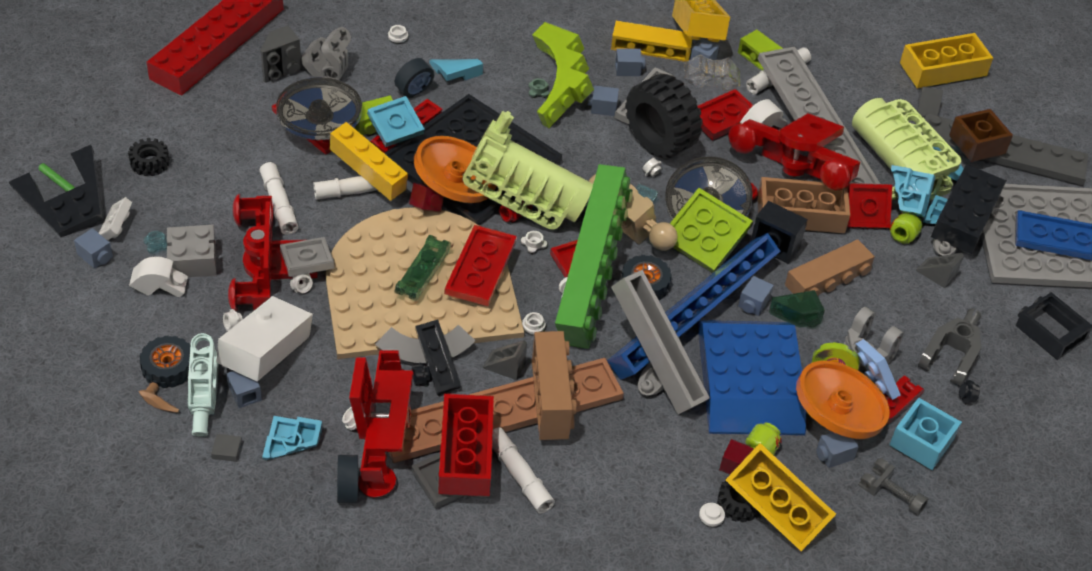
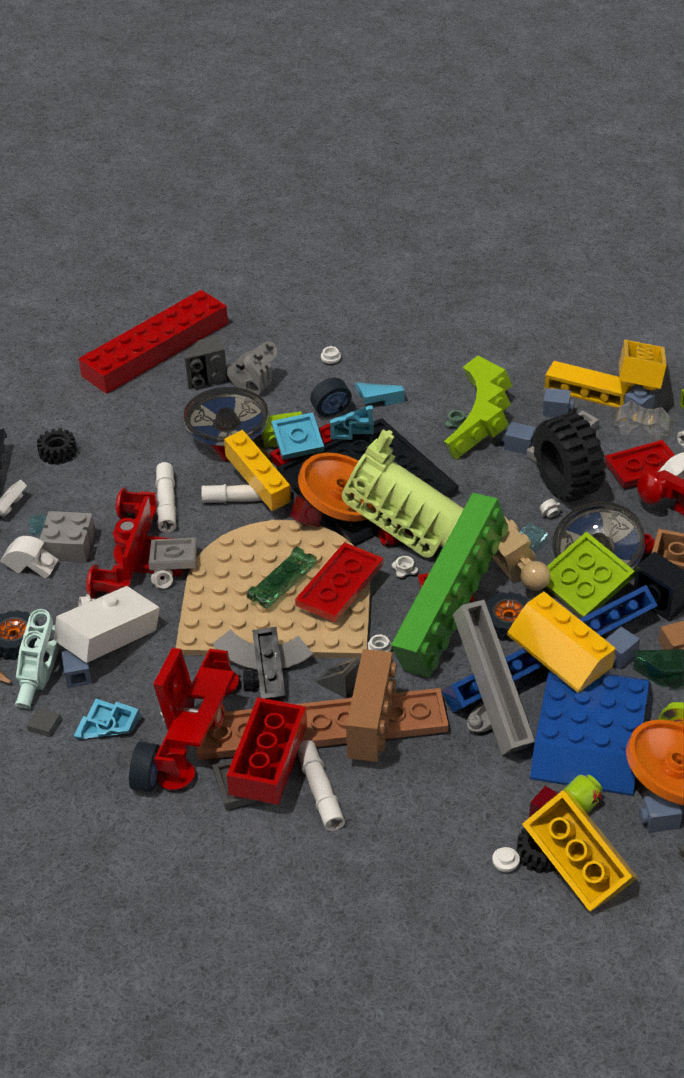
camera: 20 degrees right, 5 degrees down
none -> medium azure slope [330,406,374,440]
none -> yellow slope [507,592,616,693]

